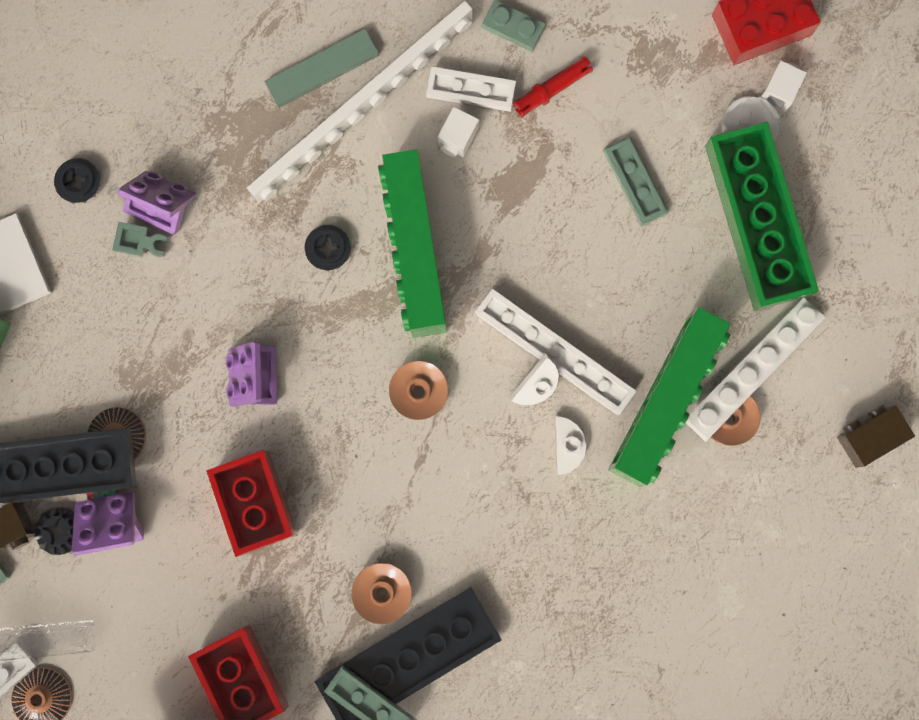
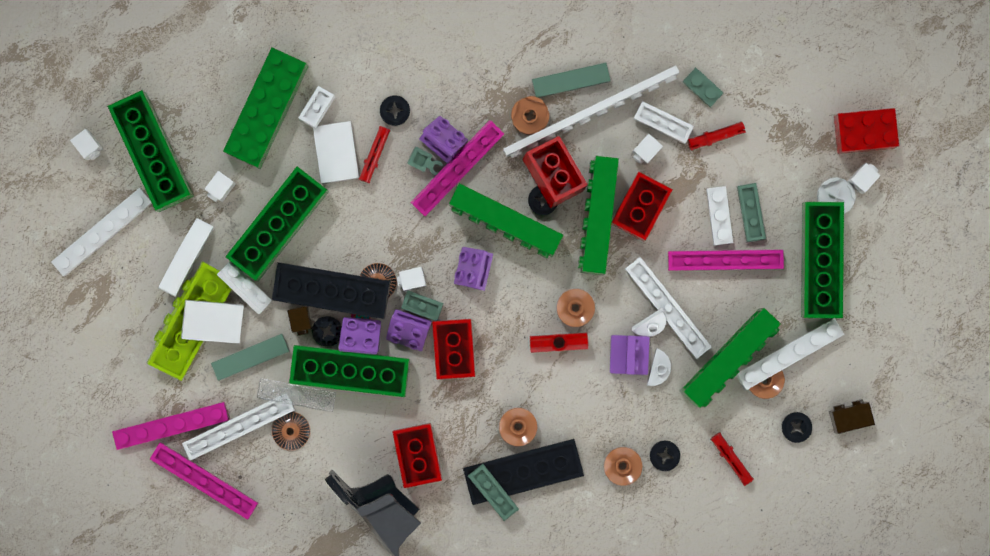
camera: 10 degrees right, 5 degrees up
none -> green brick [289,345,410,397]
none -> red pin [359,126,391,184]
none -> medium lavender bracket [386,309,432,351]
none -> white brick [396,267,426,291]
none -> sand green plate [401,290,444,321]
none -> dark pink plate [410,120,504,216]
none -> green brick [449,183,563,259]
none -> nougat plate [511,96,549,135]
none -> red brick [522,136,588,208]
none -> red piece [530,333,588,353]
none -> nougat dish [604,447,643,486]
none -> medium lavender bracket [610,335,650,375]
none -> red brick [611,172,673,242]
none -> black gear [650,440,680,471]
none -> dark pink plate [668,250,784,271]
none -> white plate [706,186,733,246]
none -> red pin [710,432,754,486]
none -> black gear [781,412,812,443]

